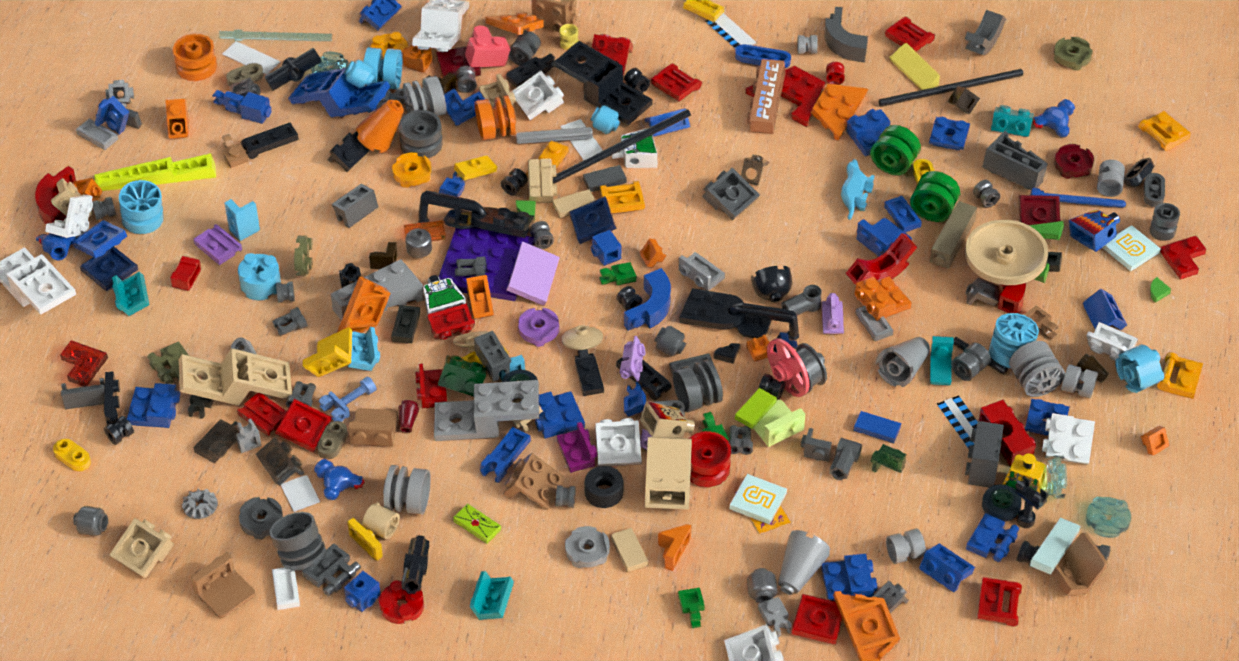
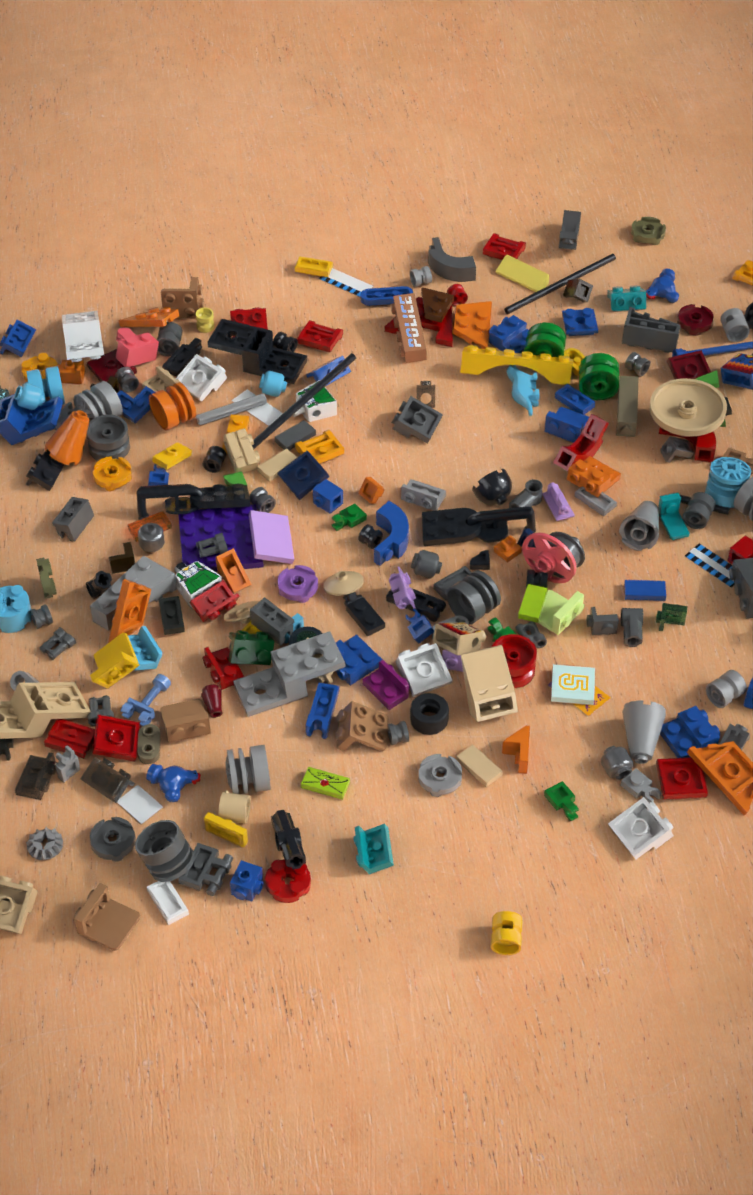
camera: 20 degrees left, 0 degrees up
none -> reddish brown wing [421,287,454,323]
none -> yellow arch [460,345,573,385]

